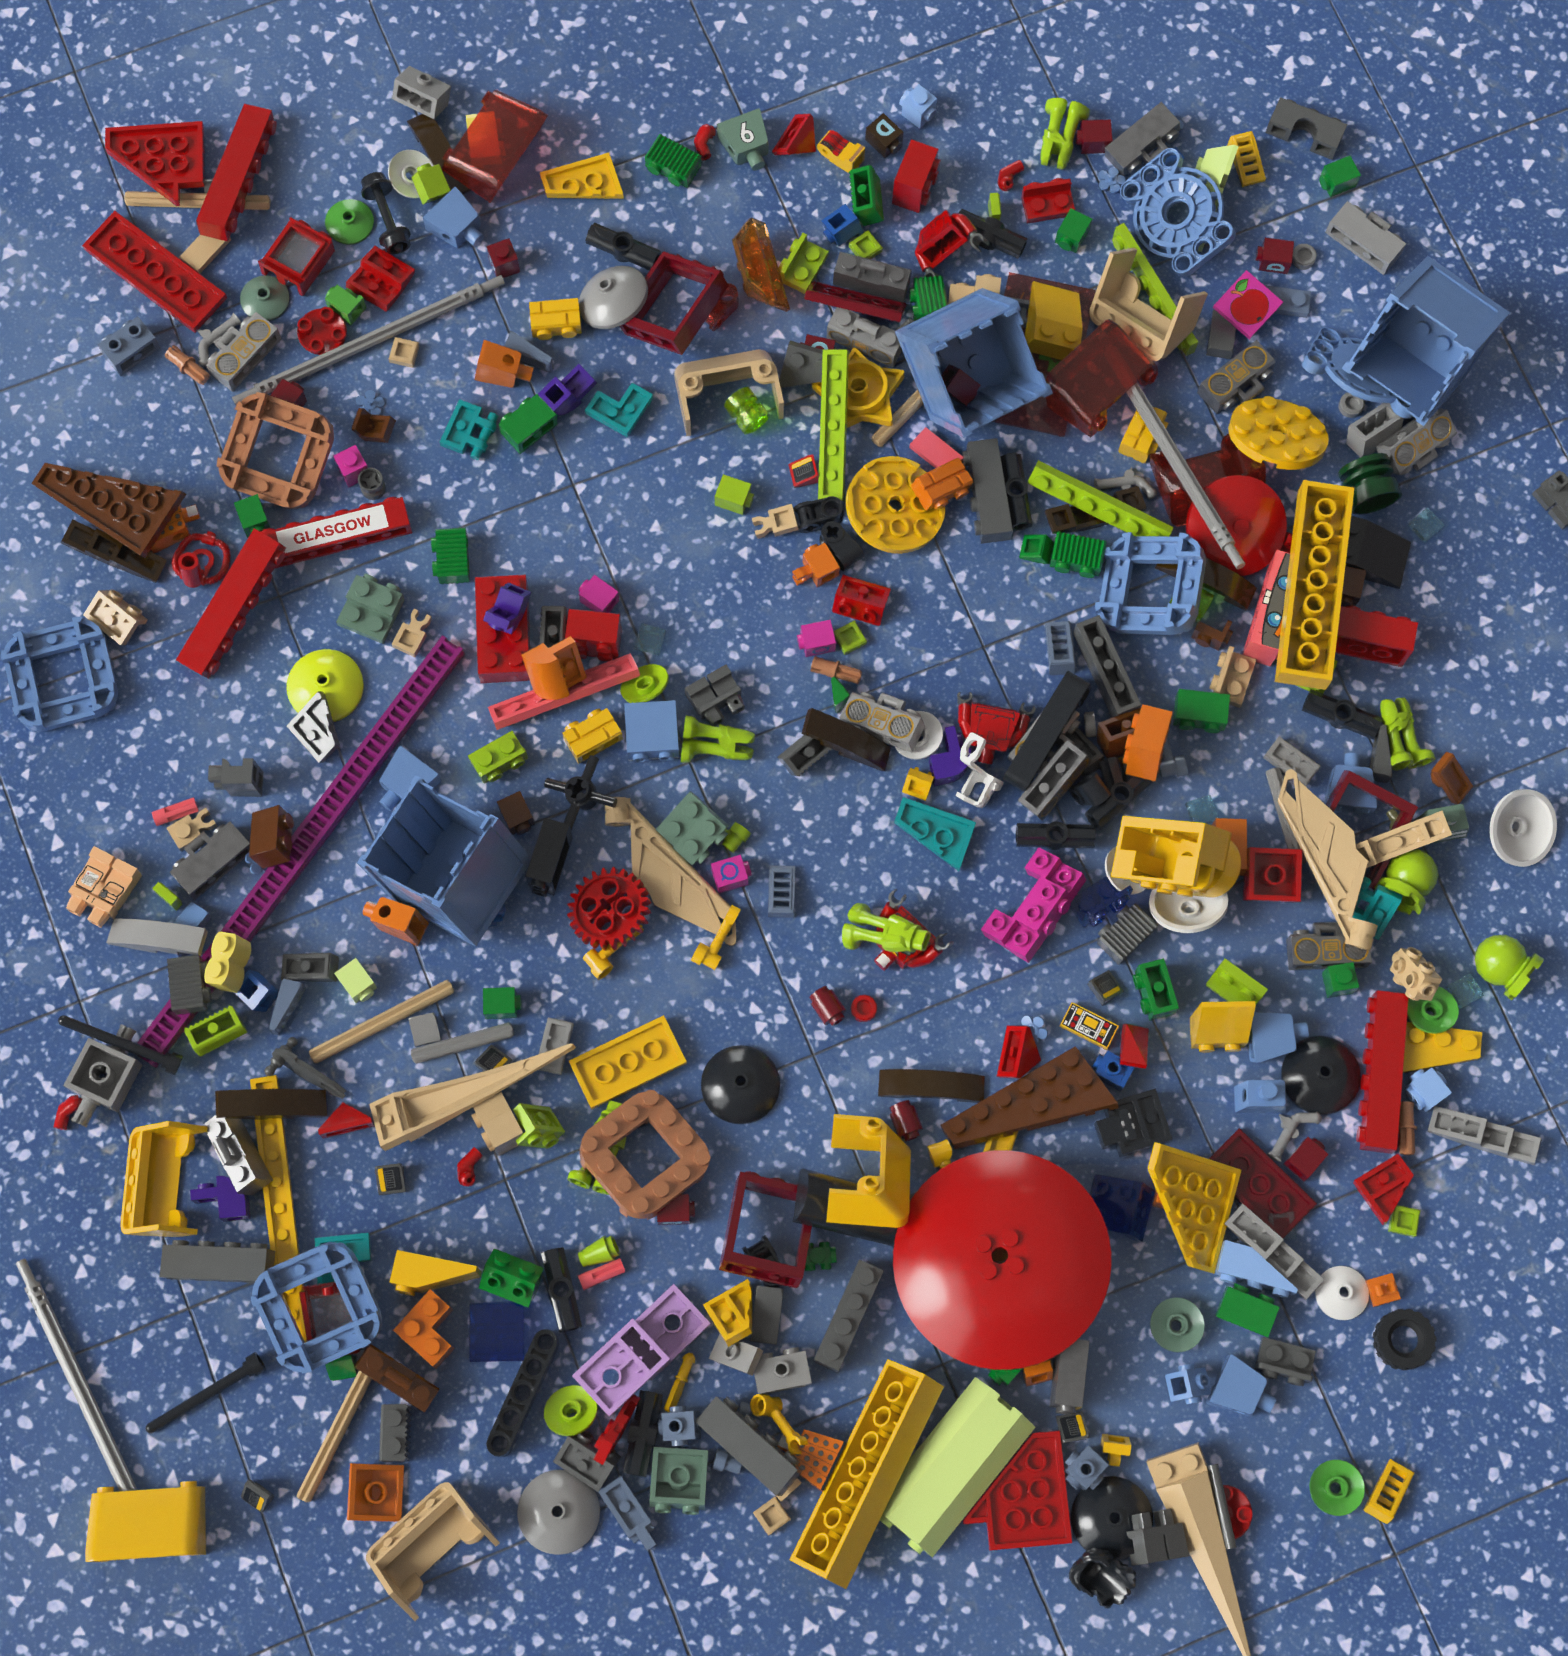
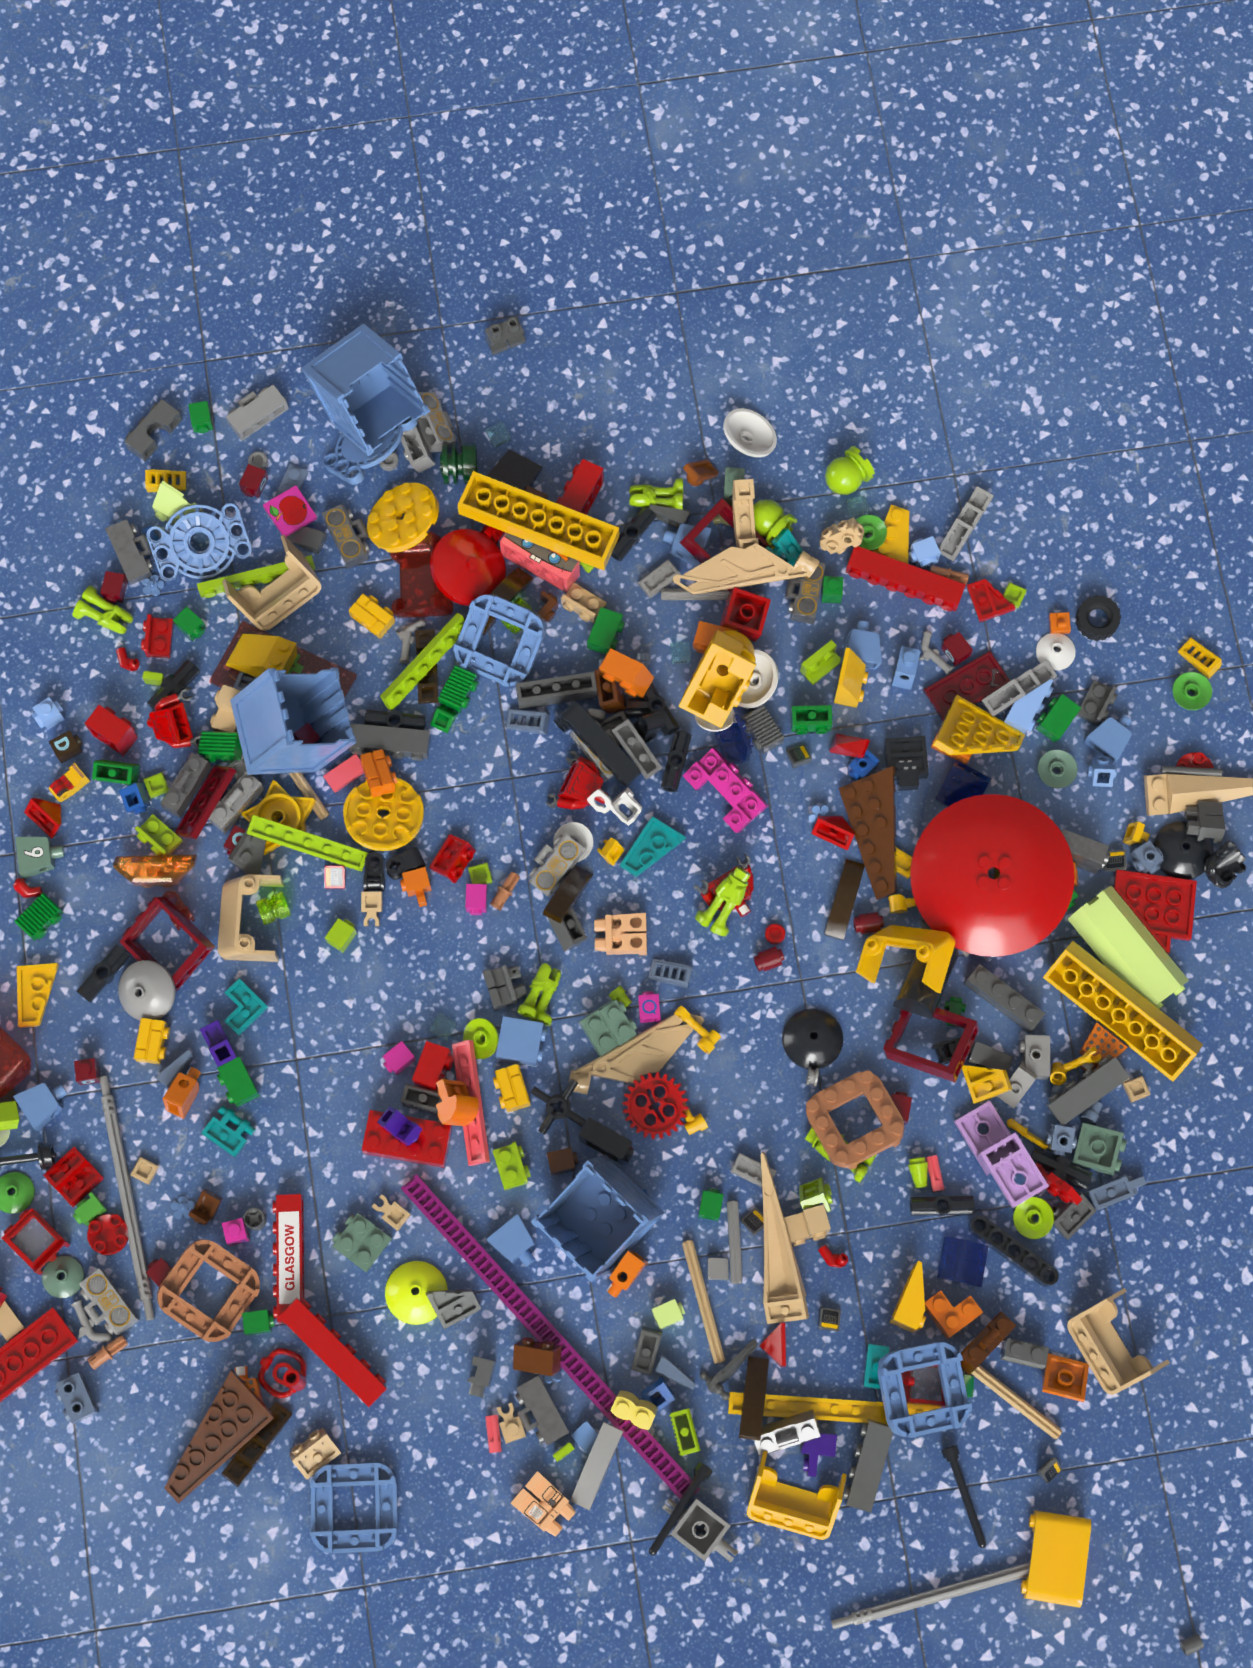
camera: 75 degrees left, 0 degrees up
red arm [53,1095,82,1130] -> none
dark grey brick [167,955,211,1015] -> none
green brick [431,527,470,585] -> none
green brick [479,1249,544,1308] -> none
light grey dish [517,1470,600,1555] -> none
yellow plate [569,1015,687,1110] -> none
green slope [831,677,850,713] -> none
dark purple brick [928,725,971,786] -> none
clear red windscreen [1045,319,1158,438] -> none
tile [1059,1002,1119,1050] -> none
light grey axle [1094,330,1245,569] -> none
black dish [1281,1036,1361,1115] -> none
none -> light nougat hips [594,913,647,955]
none -> light grey bush [806,1067,819,1087]

